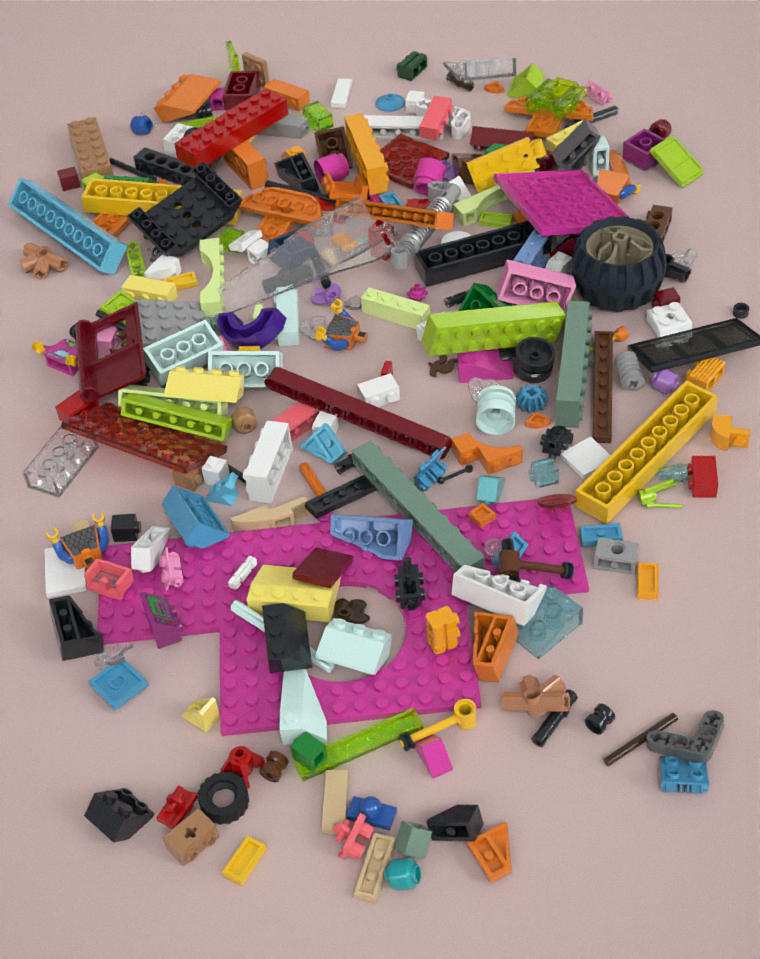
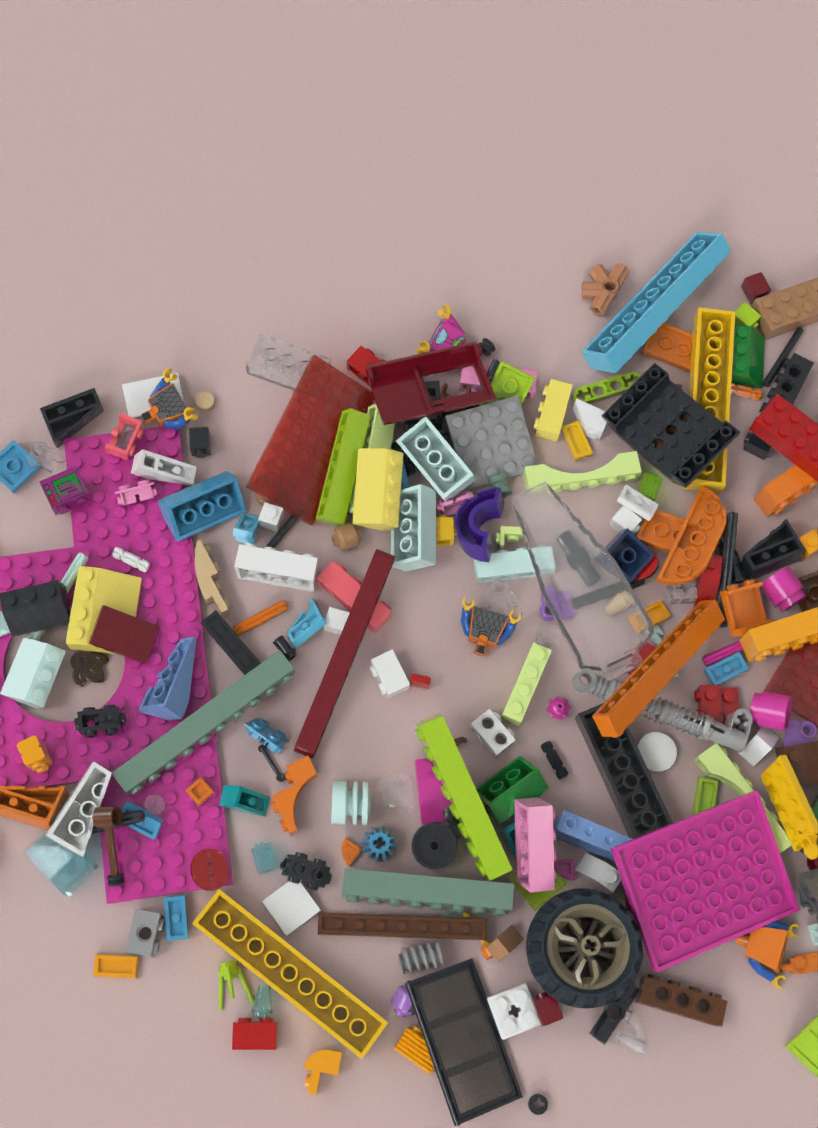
camera: 75 degrees right, 25 degrees up
none -> medium nougat piece [486,925,524,962]

